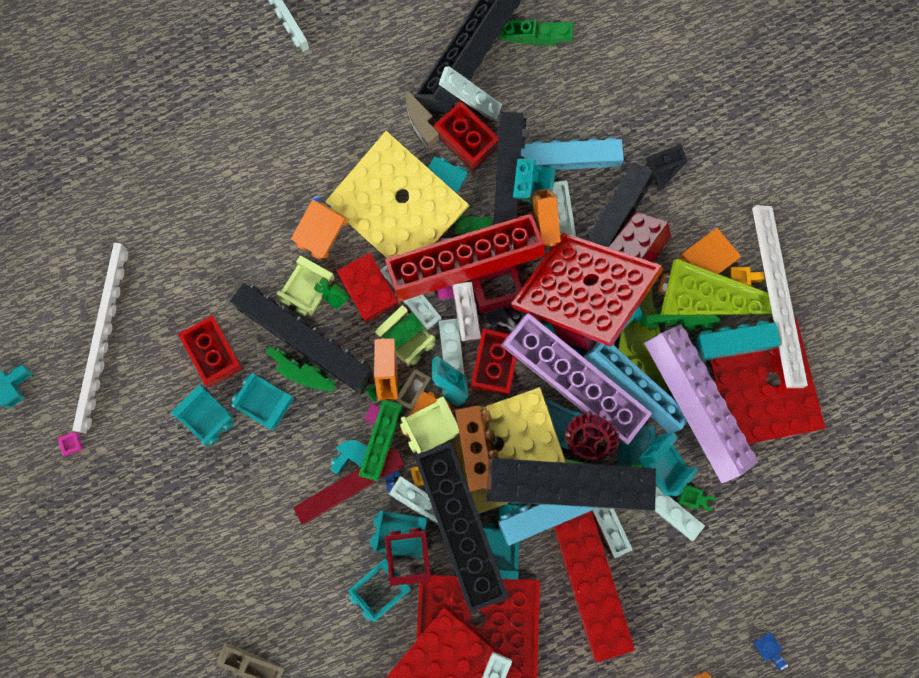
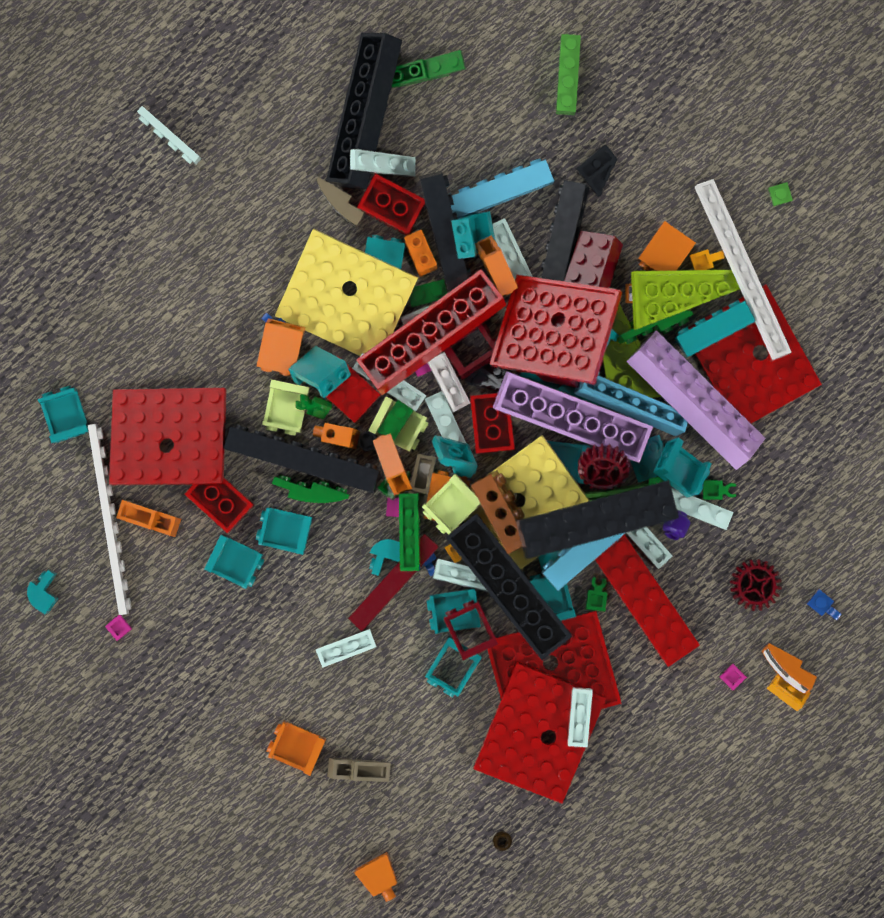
camera: 15 degrees left, 10 degrees up
none -> teal panel [38,386,89,444]
none -> red plate [109,388,226,485]
none -> orange slope [116,500,181,537]
none -> orange panel [266,721,326,776]
none -> teal panel [289,346,351,398]
none -> orange torso [313,423,360,449]
none -> light aqua plate [316,629,377,668]
none -> black wheel [358,432,377,451]
none -> orange panel [404,230,437,277]
none -> bright green brick [556,34,581,115]
none -> green plate [585,577,607,612]
none -> dark purple head [663,510,691,540]
none -> dark red gear [730,559,782,611]
none -> bright green plate [768,182,793,207]

